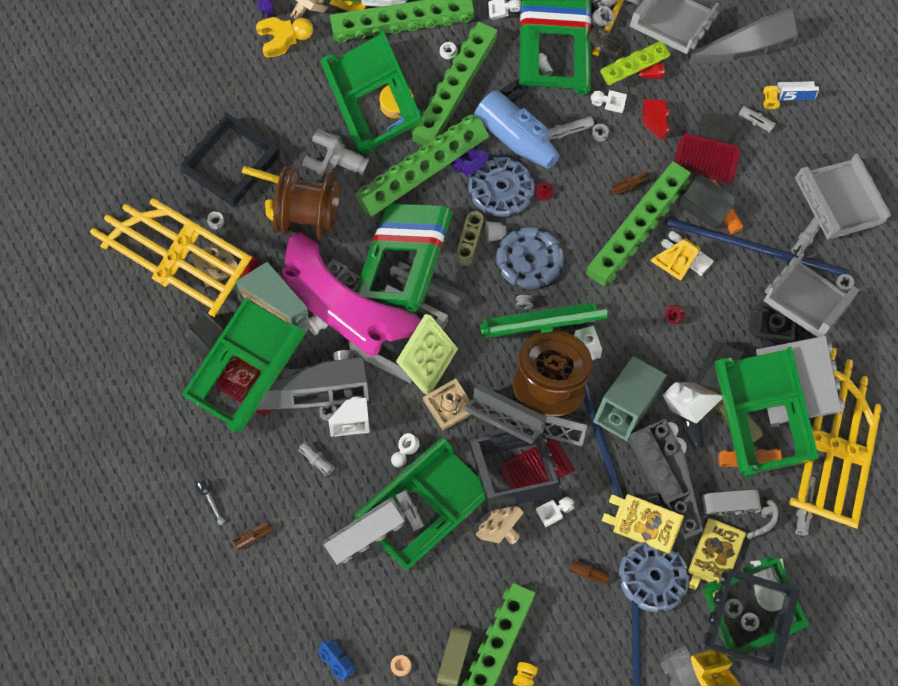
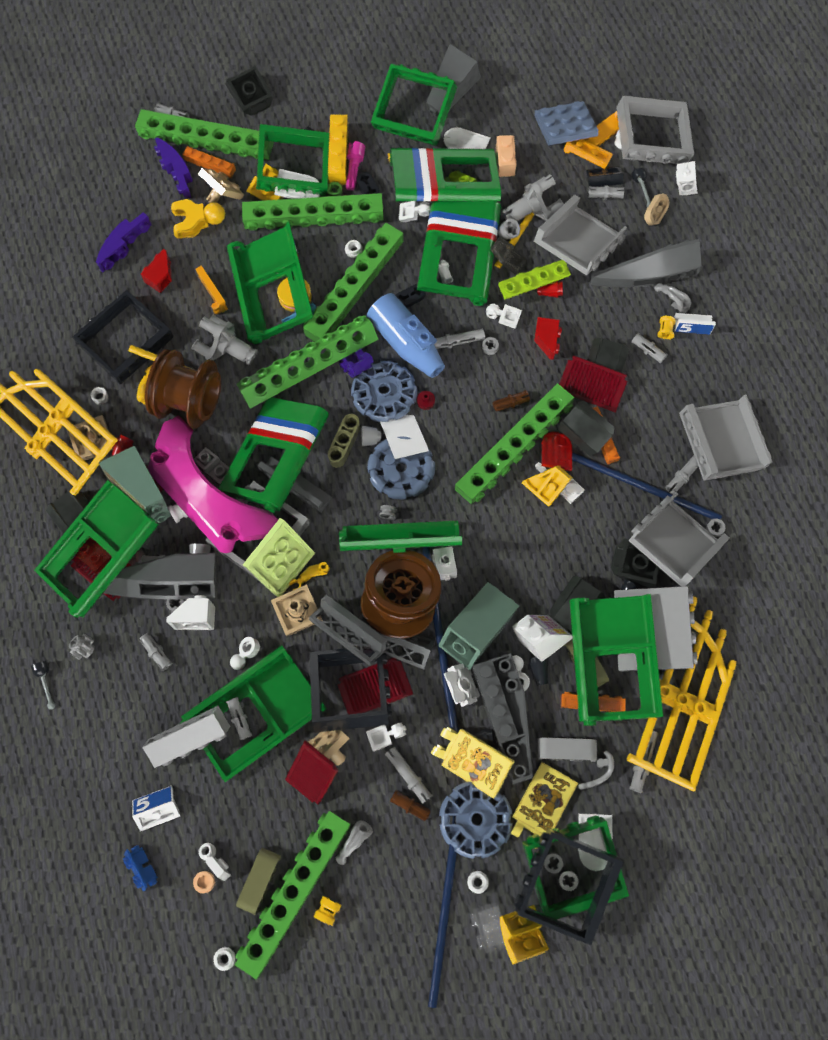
camera: 10 degrees right, 5 degrees up
reddish brown axle [232,522,272,551] -> none
dark red tile [665,305,685,324] -> none
none -> light grey gear [69,634,95,660]
none -> dark purple slope [96,212,151,272]
none -> panel [132,786,180,831]
none -> yellow arm [137,365,152,405]
none -> red slope [141,249,172,293]
none -> light orange hinge [196,266,228,314]
none -> white plate [199,843,231,881]
none -> dark red window [285,740,338,805]
none -> yellow arm [290,562,329,590]
none -> light grey piece [335,820,373,865]
none -> white sticker [380,415,429,459]
none -> light grey pin [385,746,433,804]
none -> white piece [444,663,480,707]
none -> white plate [467,871,489,893]
none -> red window [542,432,572,471]
none -> light grey piece [654,283,691,313]

